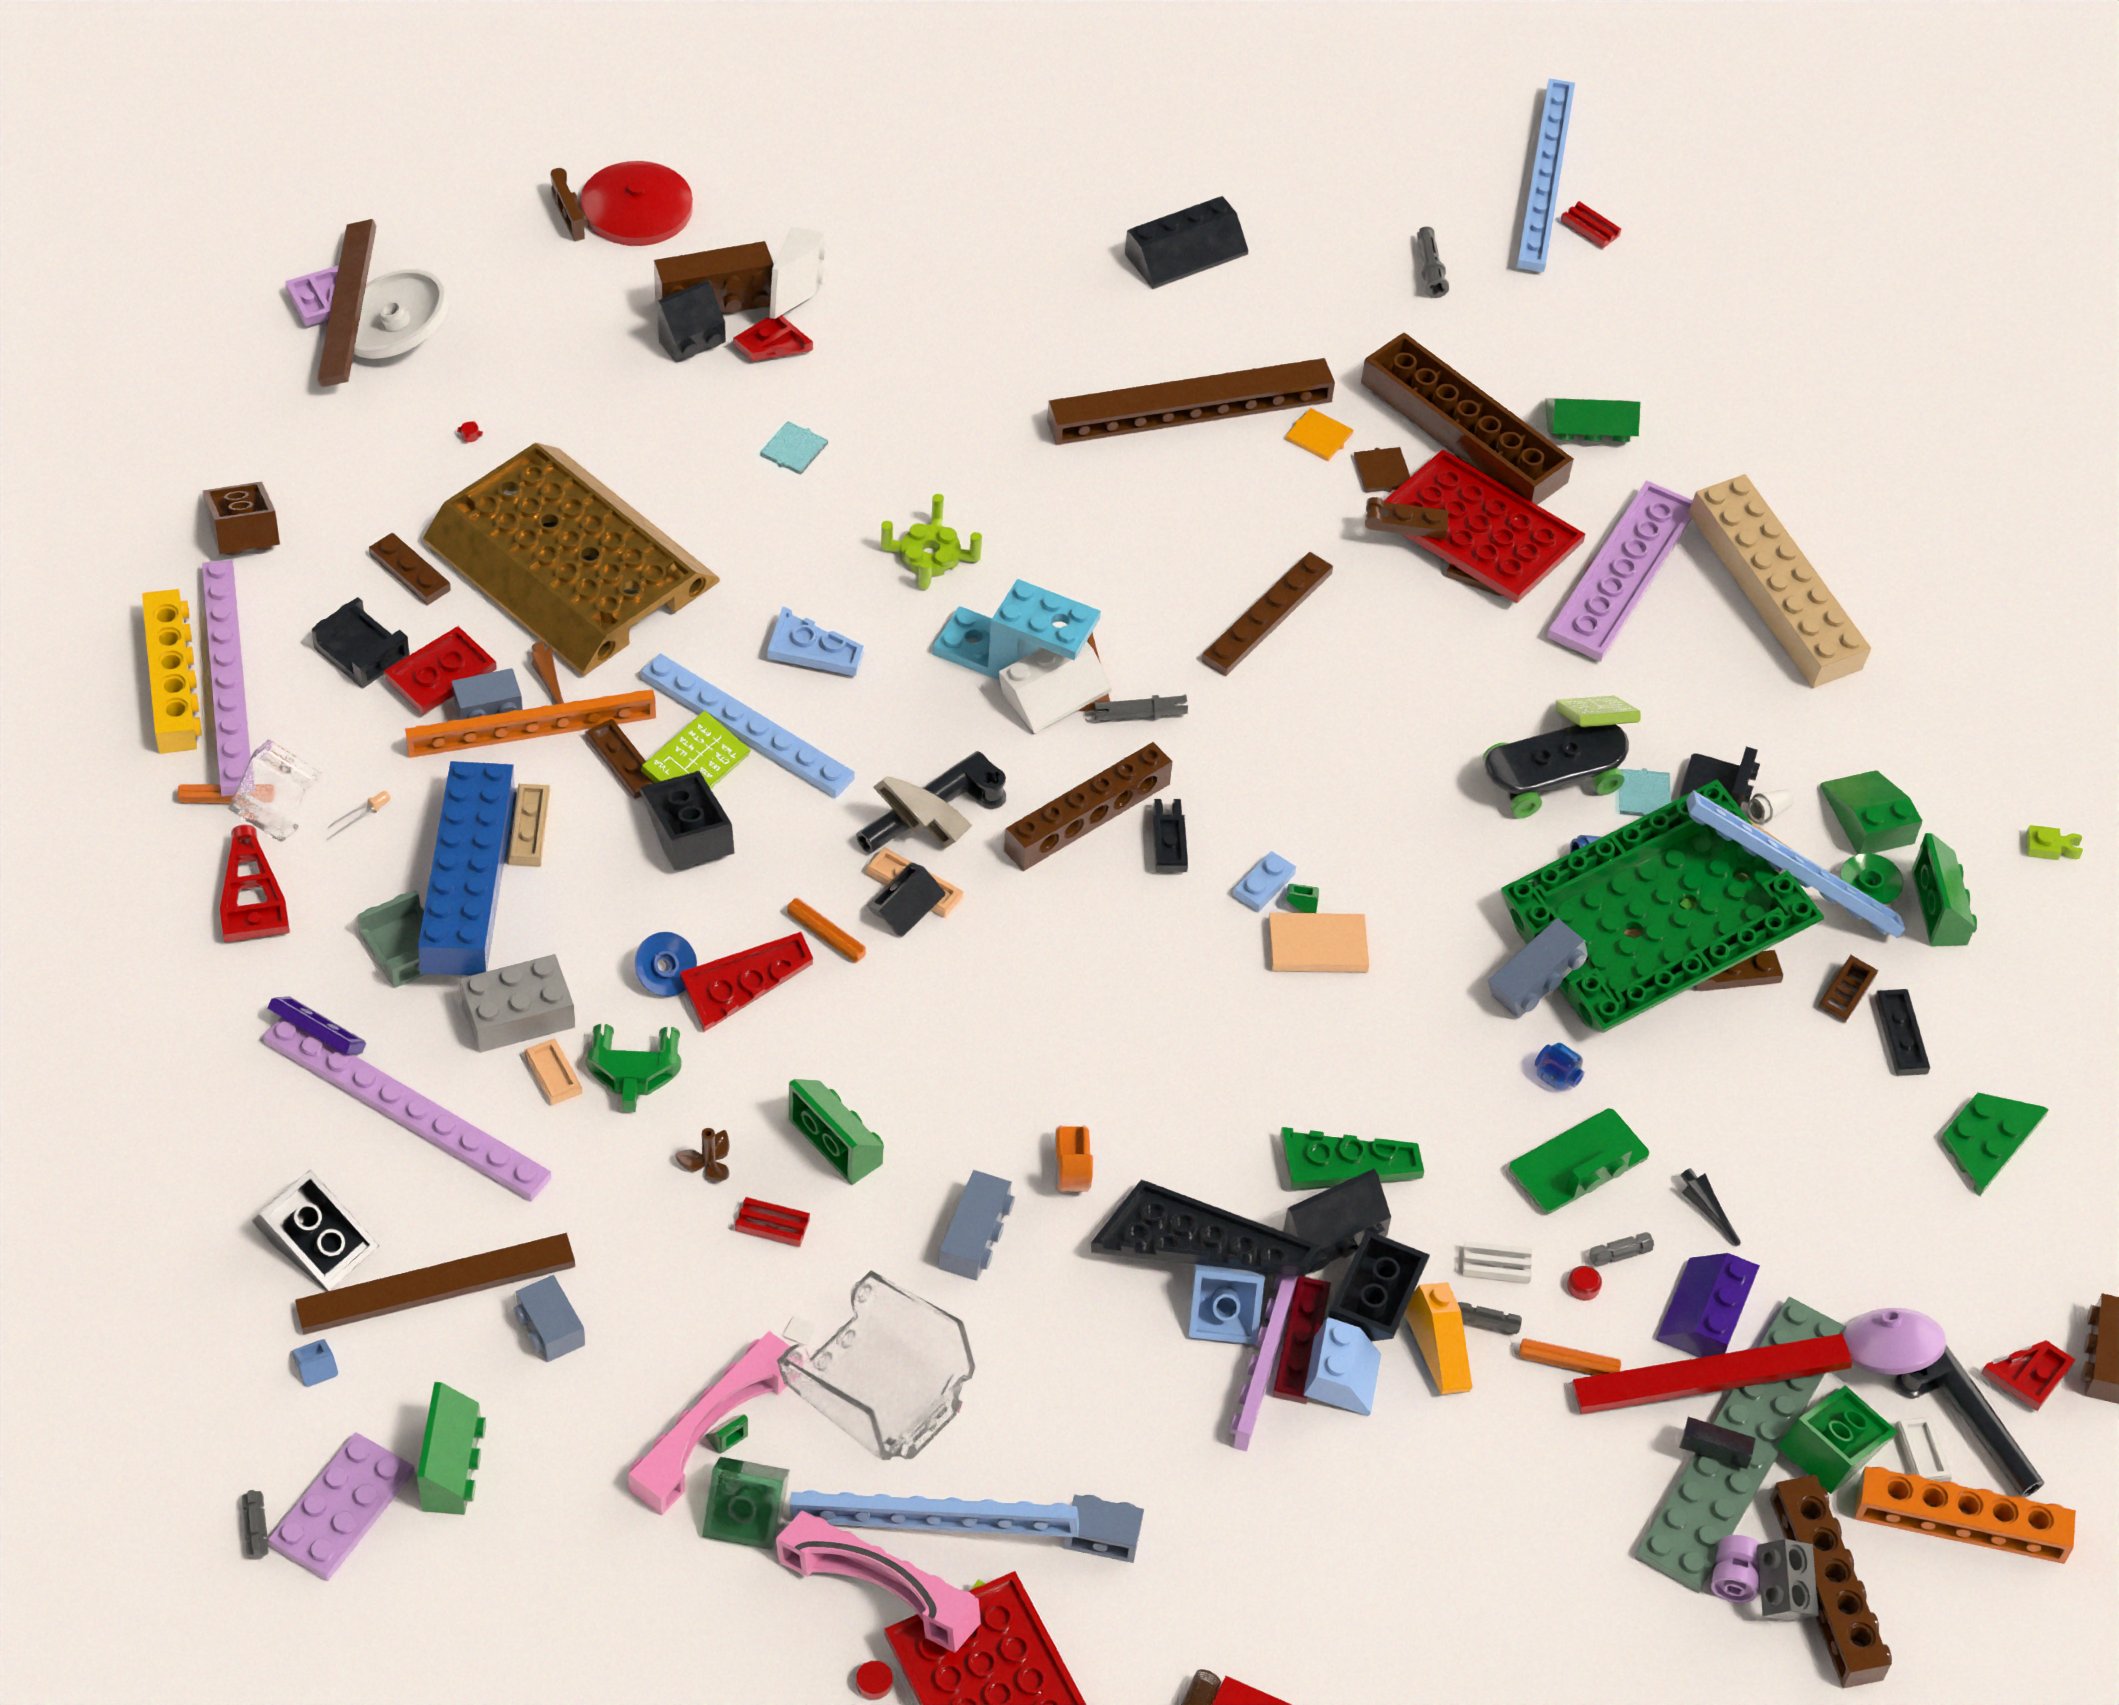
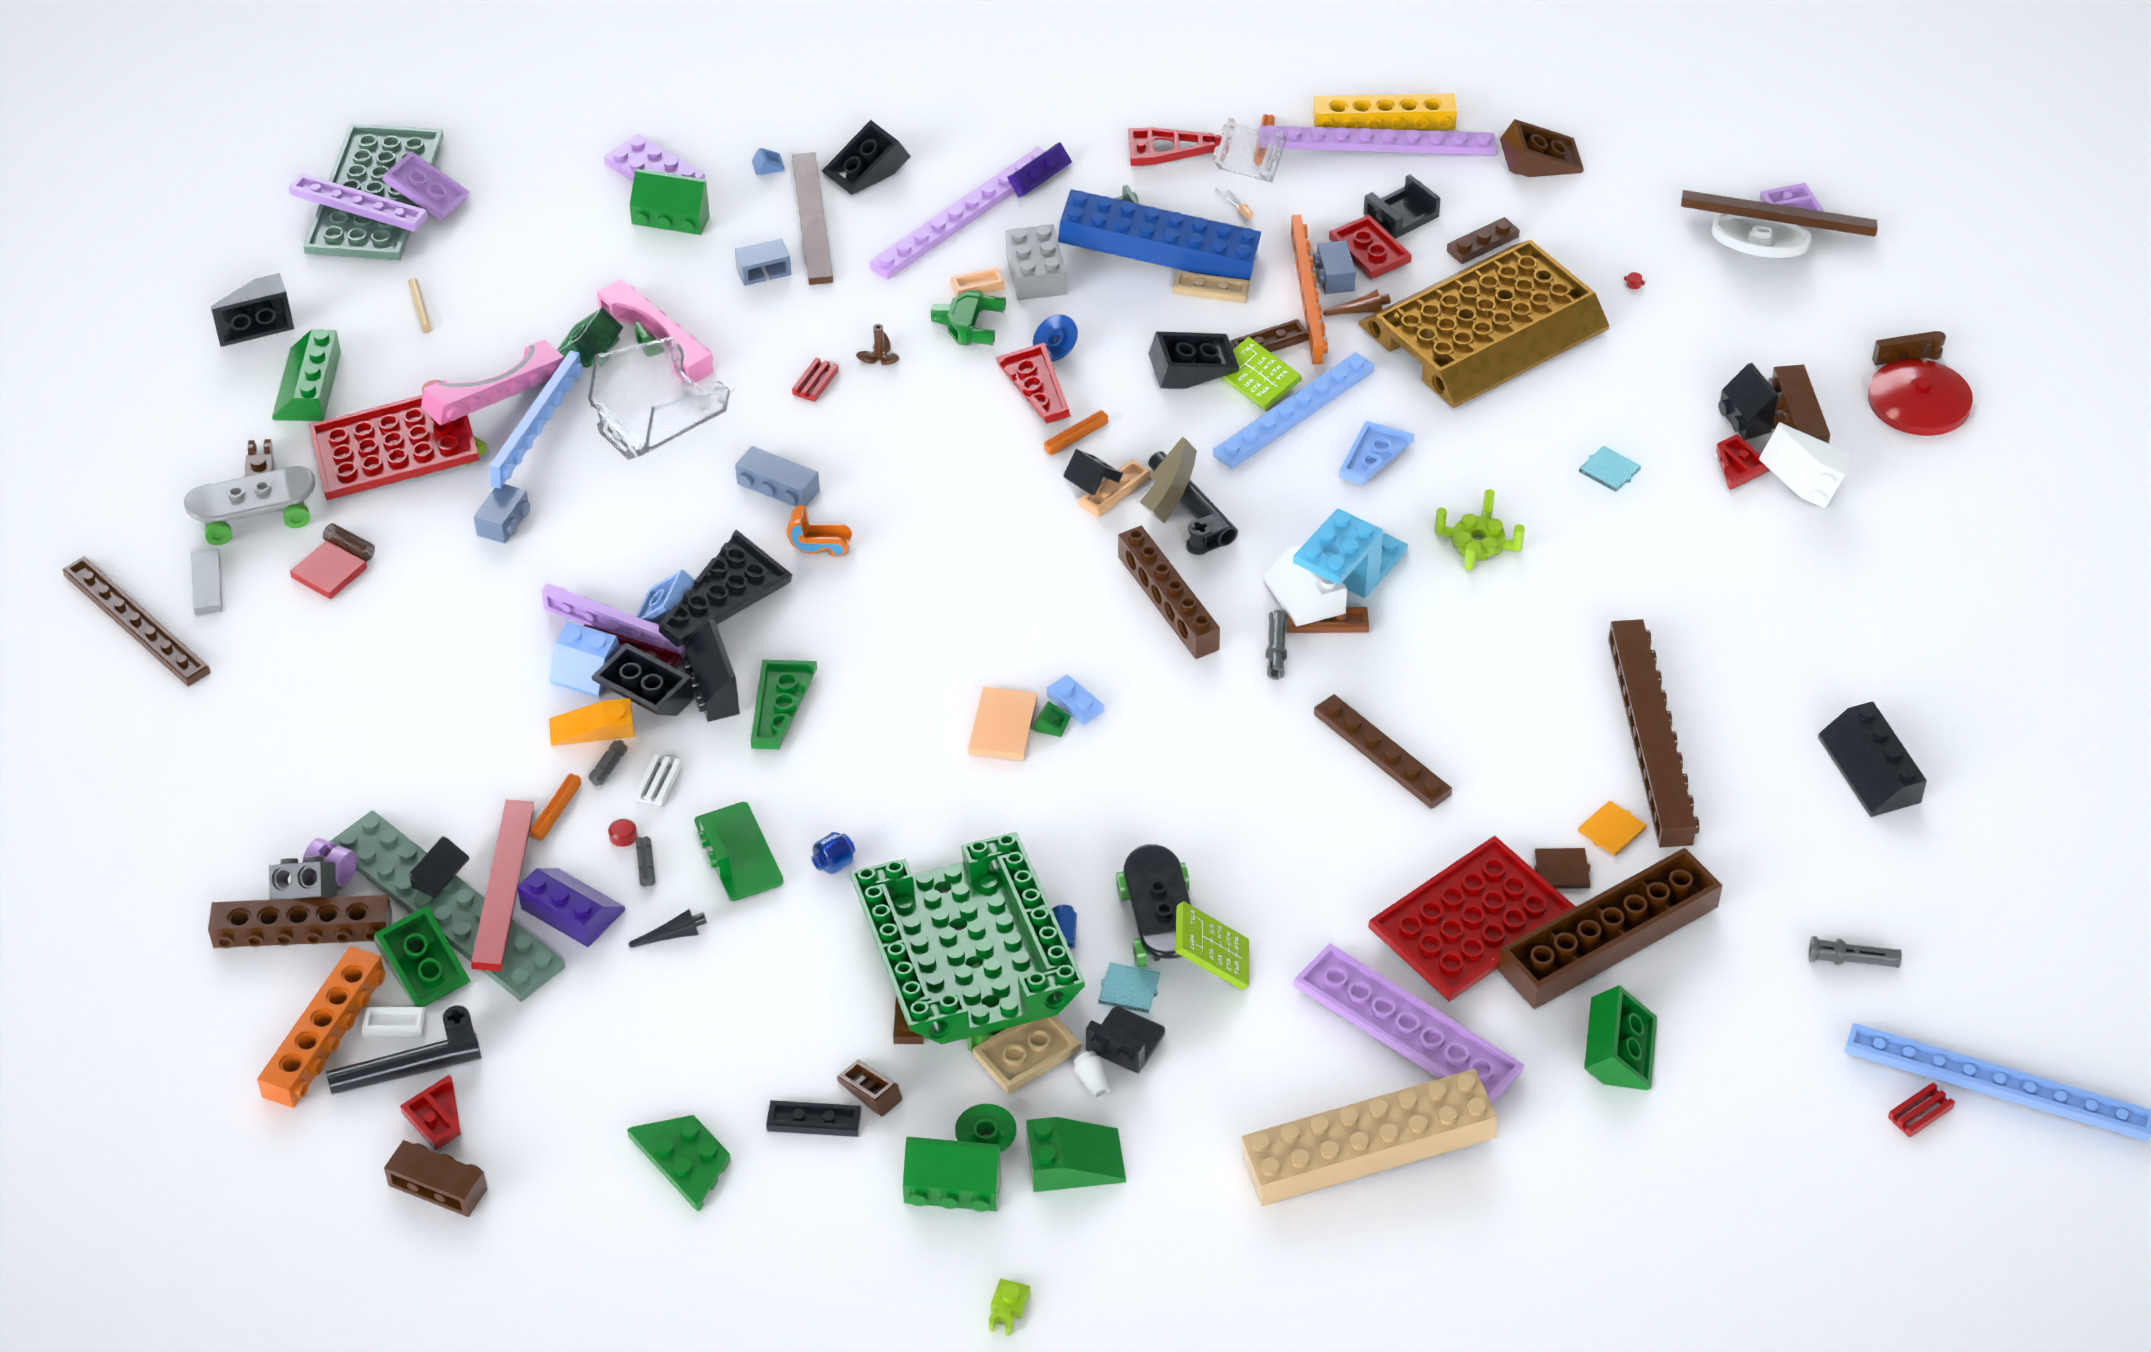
camera: 105 degrees right, 5 degrees down
dark grey axle [242,1490,269,1559] -> none
green slope [788,1079,884,1185] -> none
black hinge [1152,799,1188,872] -> none
reddish brown plate [1365,497,1449,539] -> none
sand blue brick [1488,918,1588,1019] -> none
light blue plate [1686,790,1905,938] -> none
lavender dish [1843,1308,1946,1375] -> none

